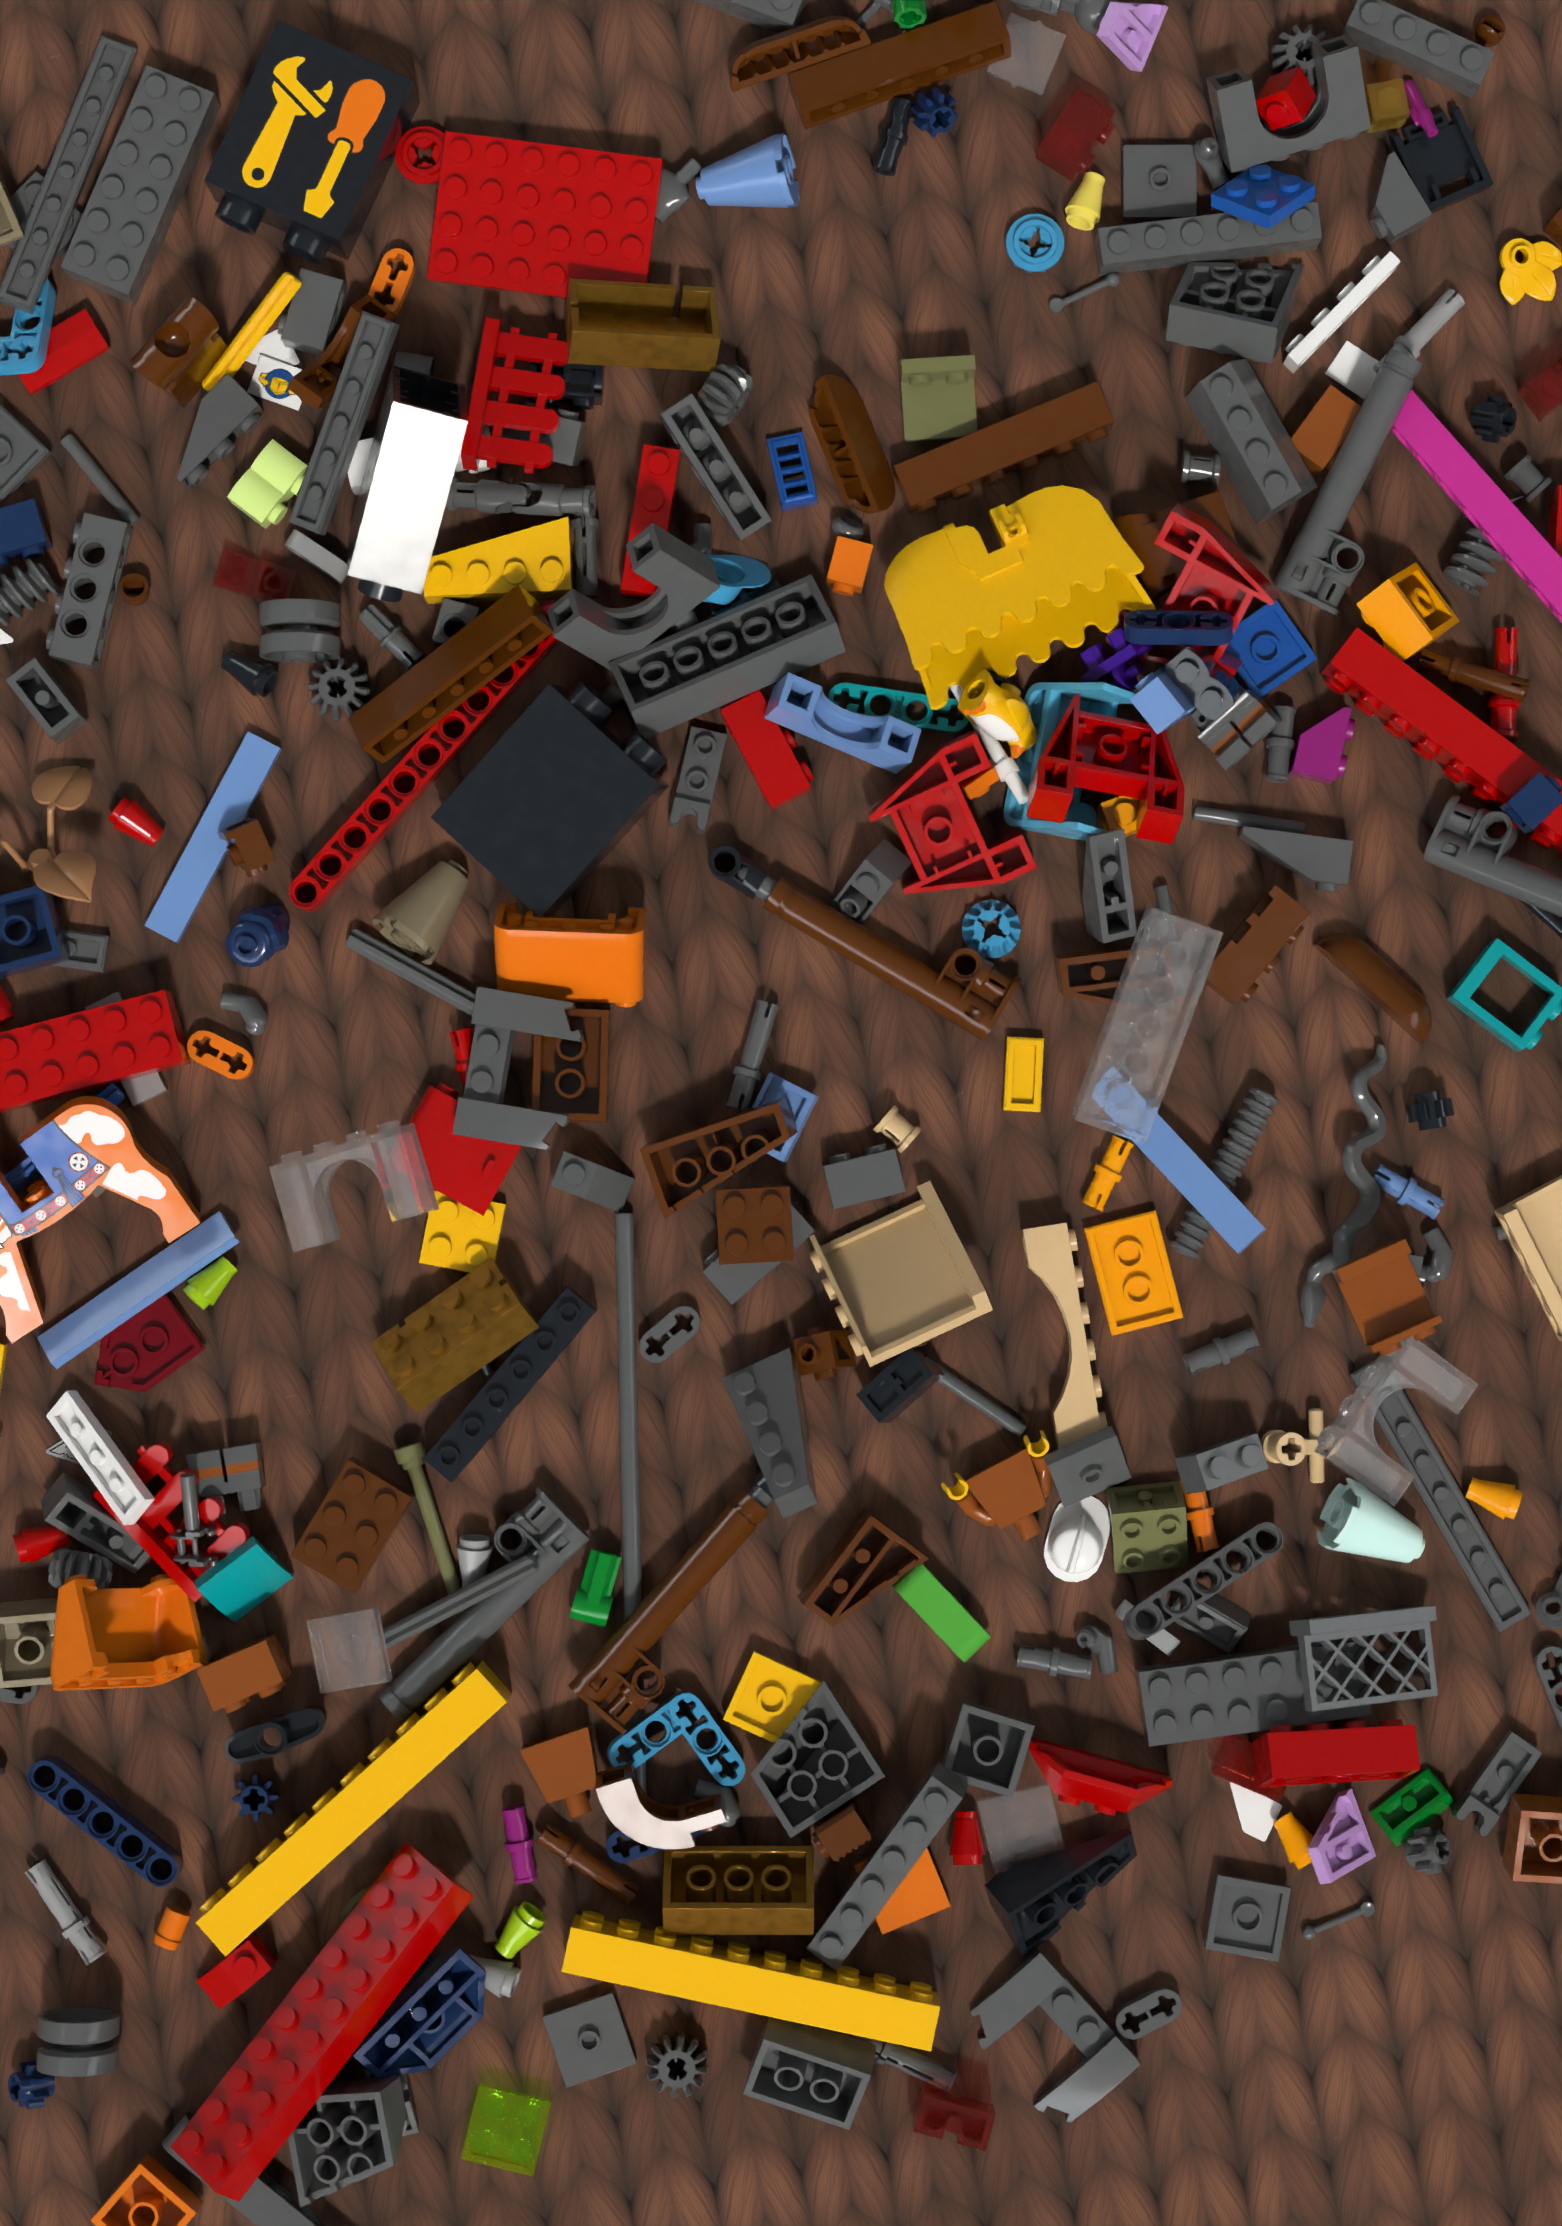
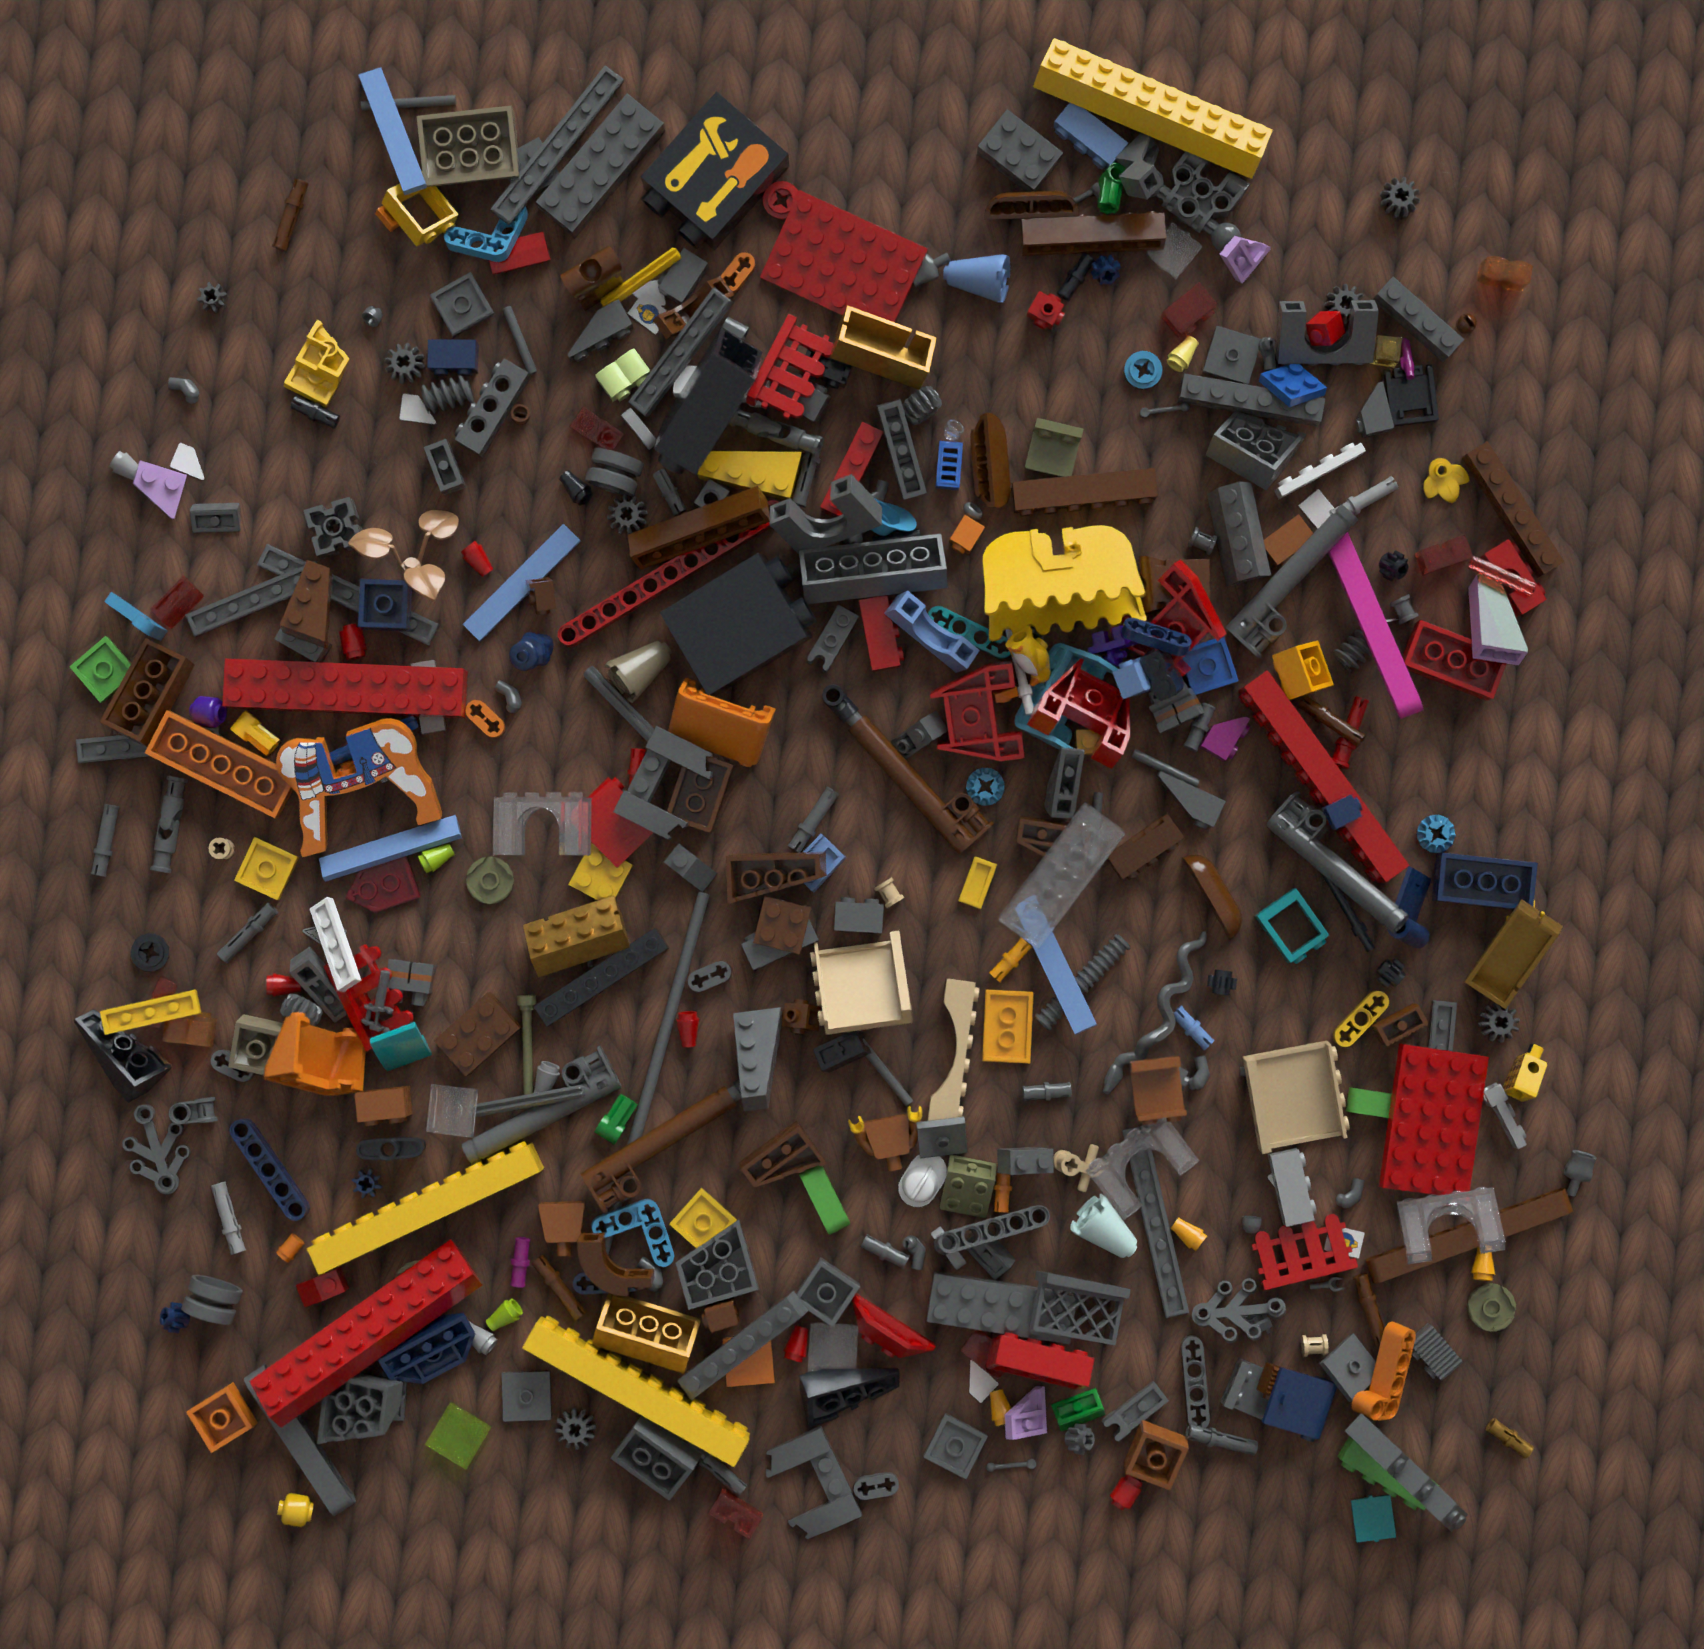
camera: 15 degrees right, 0 degrees up
none -> olive tile [466,857,514,904]
none -> red cone [676,1011,700,1047]
none -> clear hinge [944,420,964,441]
none -> red brick [1026,291,1065,330]
none -> red brick [1110,1474,1143,1511]

